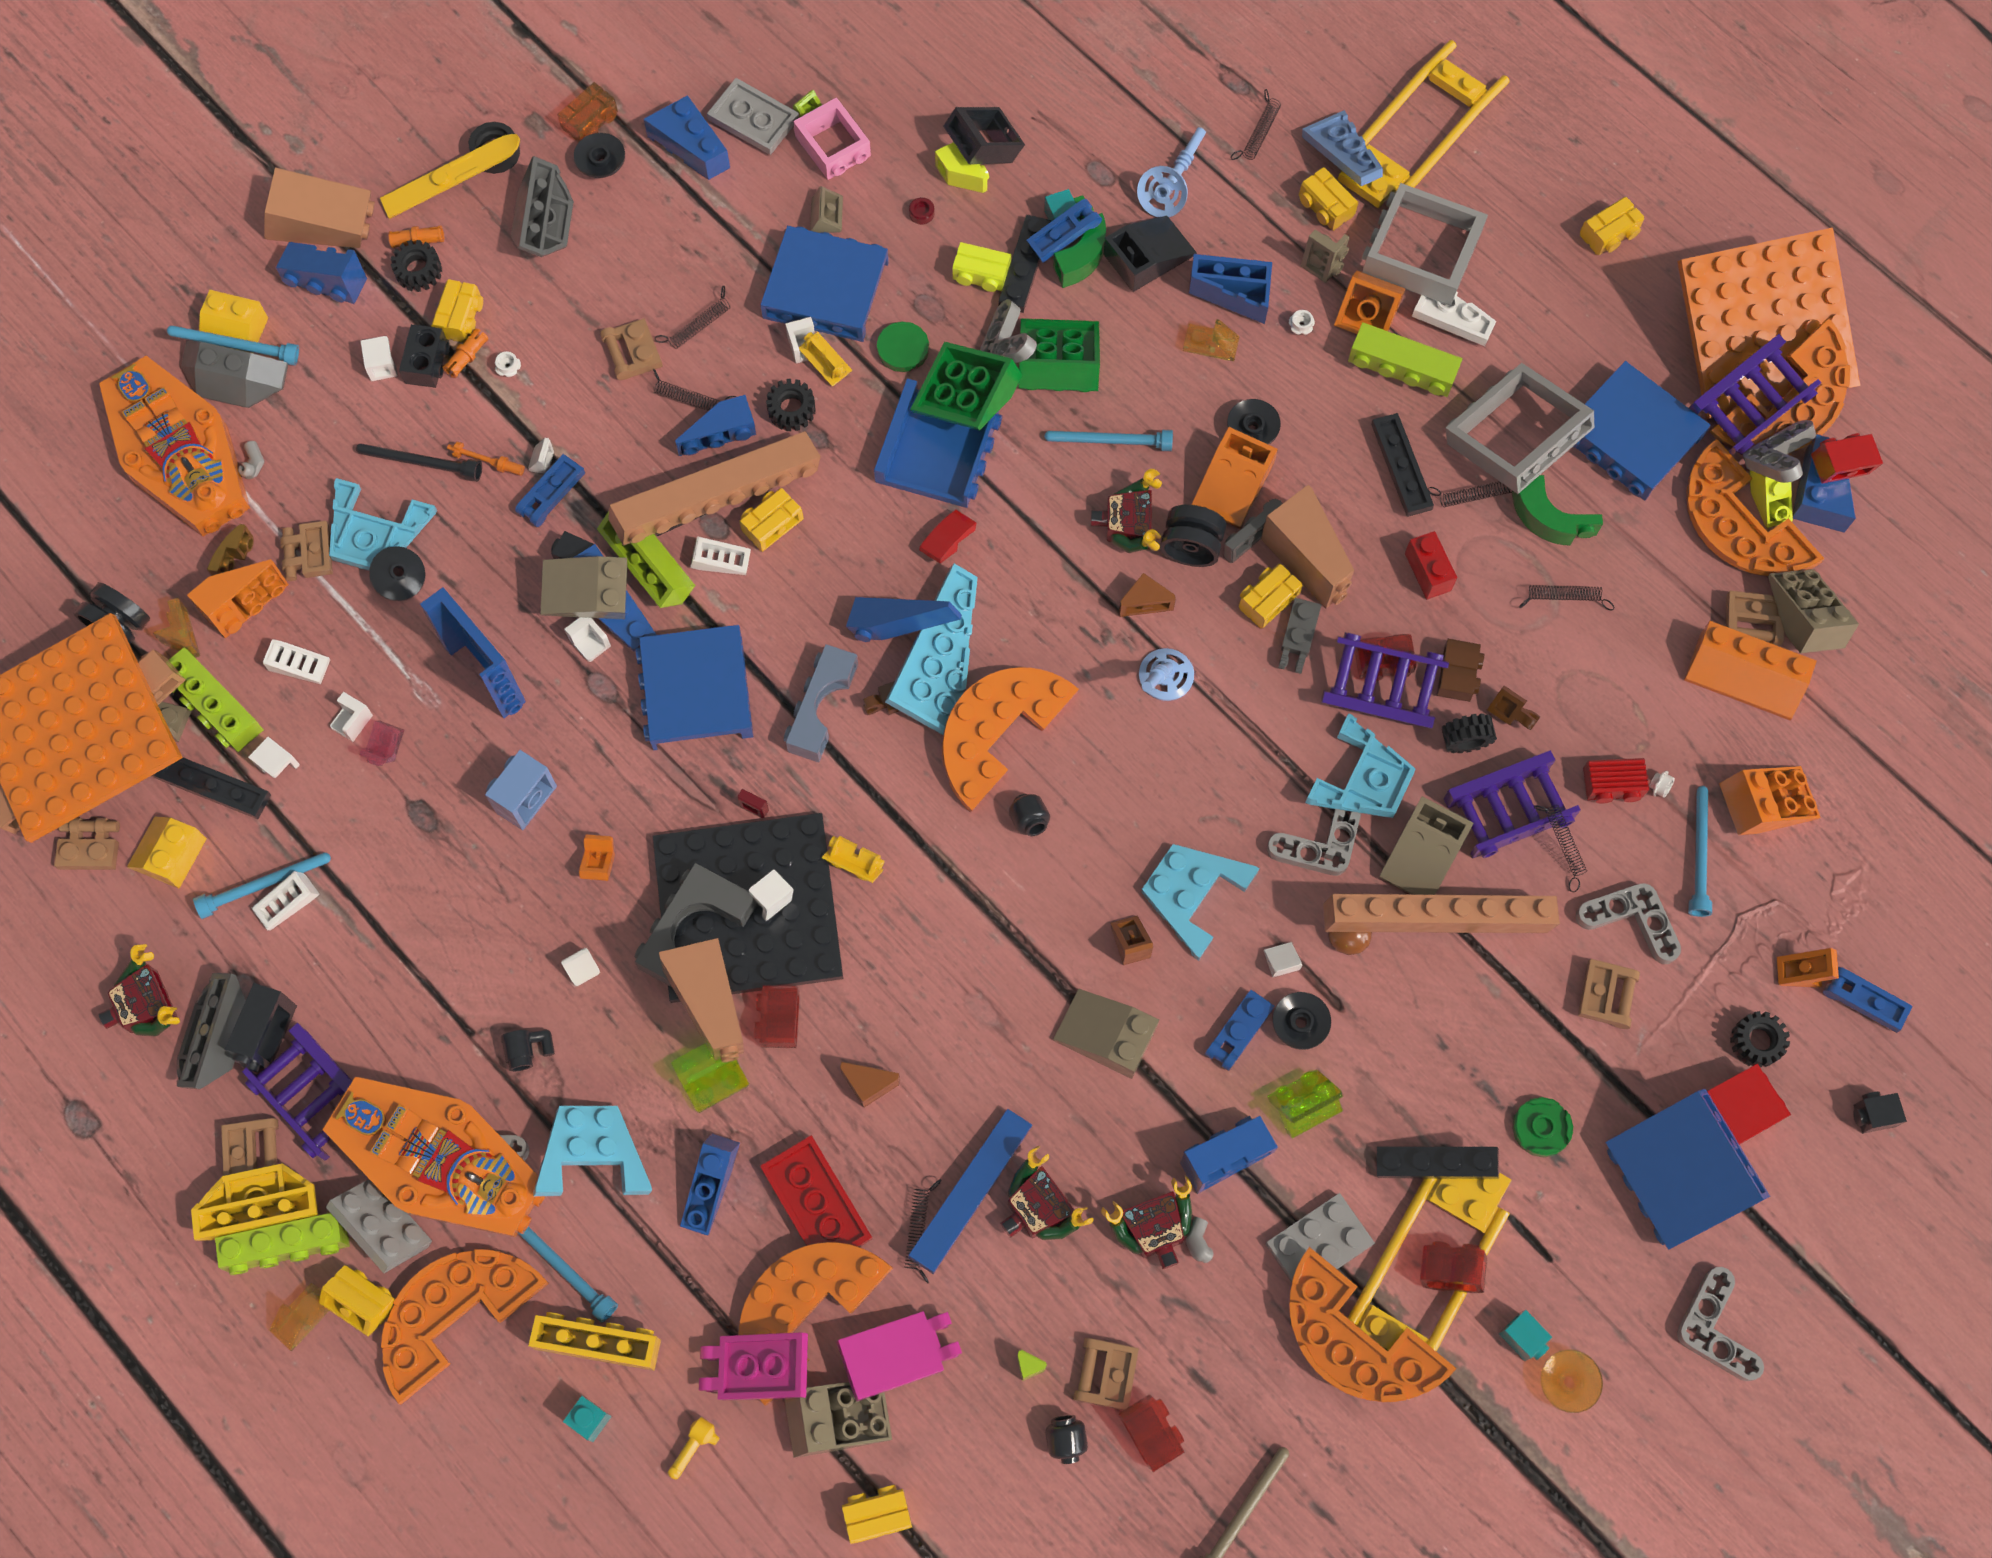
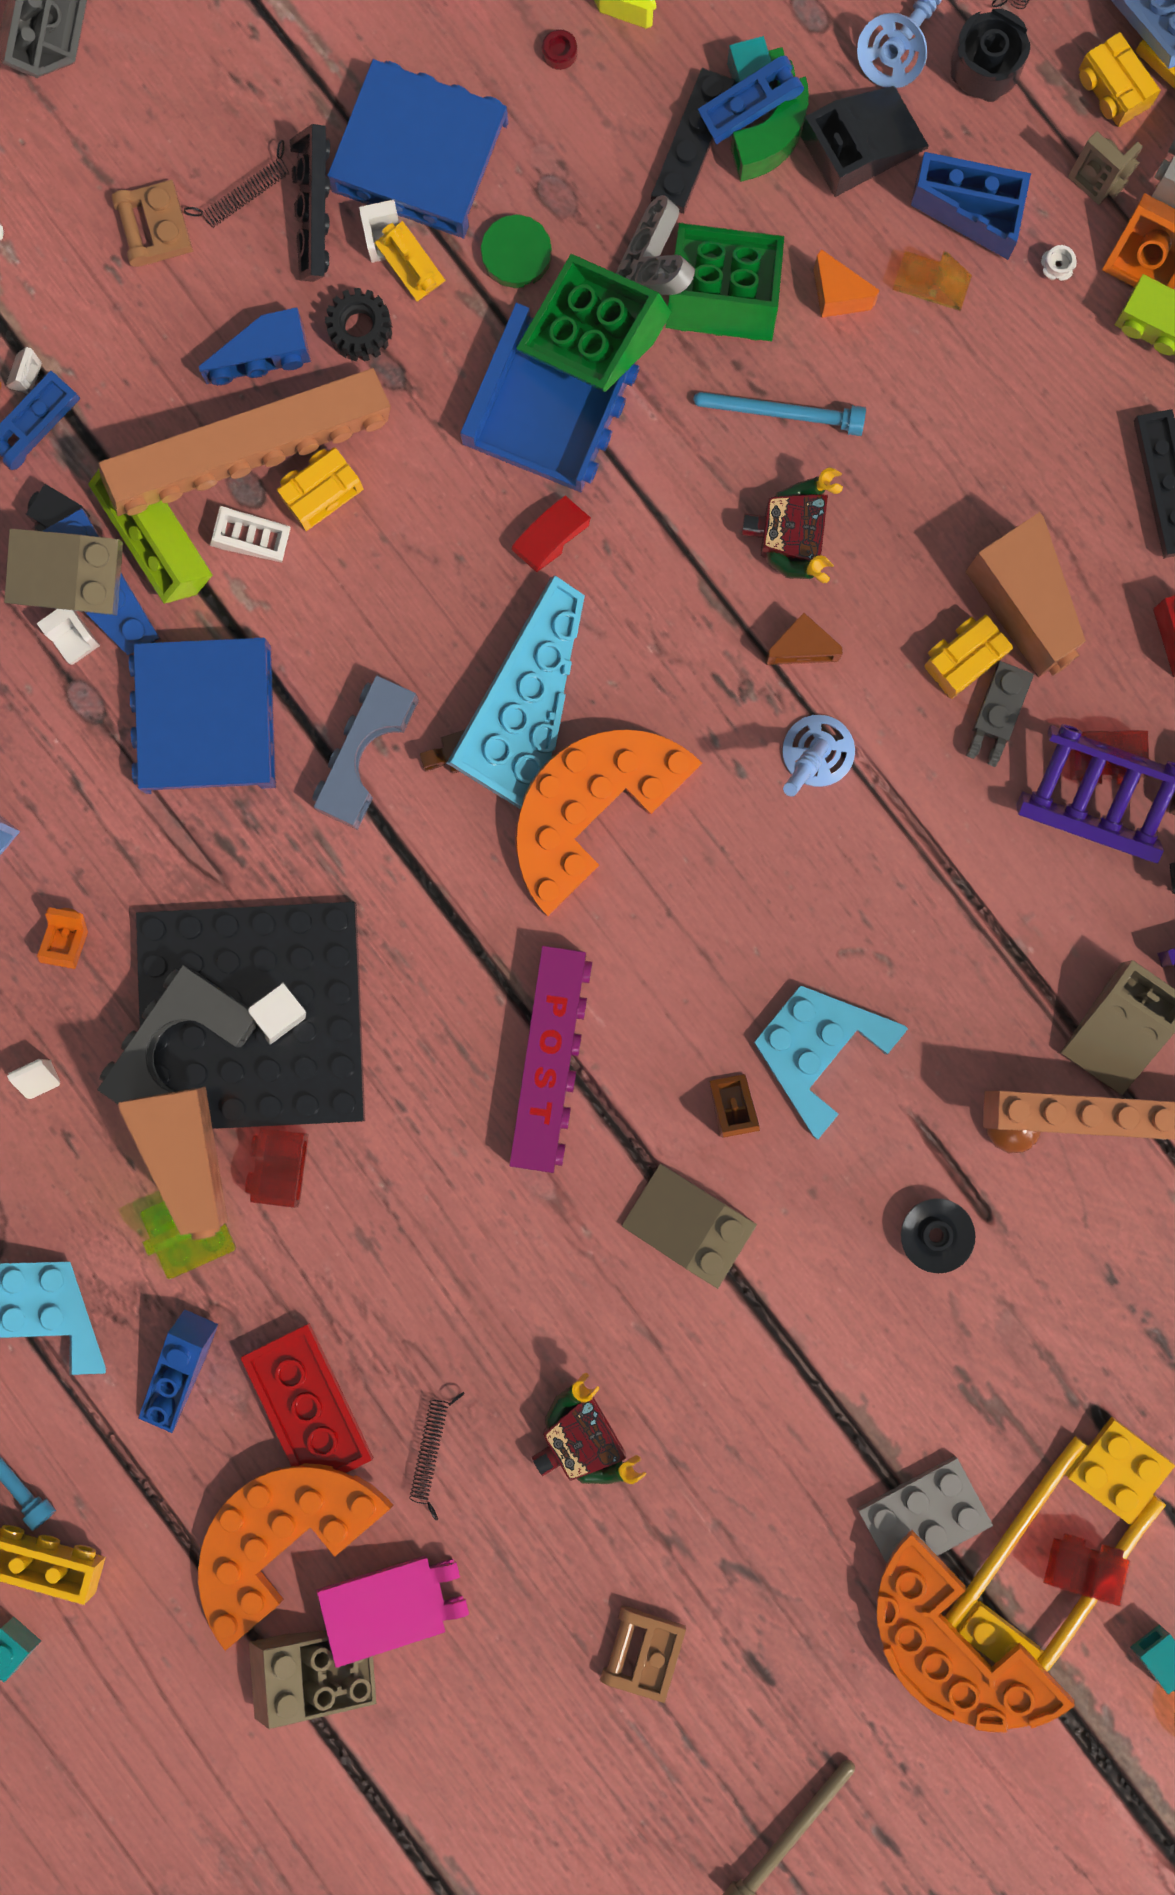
camera: 10 degrees right, 15 degrees up
black piece [653,368,736,411] -> none
yellow piece [667,1417,720,1480] -> none
dark pink tile [699,1332,808,1401] -> none
dark red tile [737,789,769,818] -> none
dark tan slope [810,186,843,233] -> none
yellow hinge [822,836,885,883] -> none
dark orange slope [840,1062,900,1108] -> none
yellow brick [842,1485,913,1544] -> none
blue slope [846,597,962,642] -> none
blue tile [908,1109,1032,1274] -> none
neon yellow brick [952,242,1011,292] -> none
black head [1009,794,1050,836] -> none
lime slope [1017,1350,1047,1381] -> none
black head [1045,1415,1088,1464] -> none
torso [1101,1176,1192,1269] -> none
clear red brick [1118,1394,1185,1472] -> none
black wheel [1160,504,1227,567] -> none
blue wedge [1180,1116,1278,1194] -> none
light grey arm [1186,1217,1214,1263] -> none
orange slope [1192,427,1278,528] -> none
blue plate [1205,990,1275,1071] -> none
dark grey hinge [1224,499,1283,563] -> none
black dish [1227,399,1281,445] -> none
white slope [1264,942,1302,977] -> none
light grey beam [1267,809,1361,876] -> none
clear neon green bracket [1267,1070,1343,1138] -> none
medium azure wing [1305,713,1416,818] -> none
black plate [1377,1146,1499,1179] -> none
none -> black wing [290,124,330,282]
none -> magenta brick [509,946,592,1173]
none -> orange slope [813,249,880,318]
none -> black brick [951,9,1030,102]

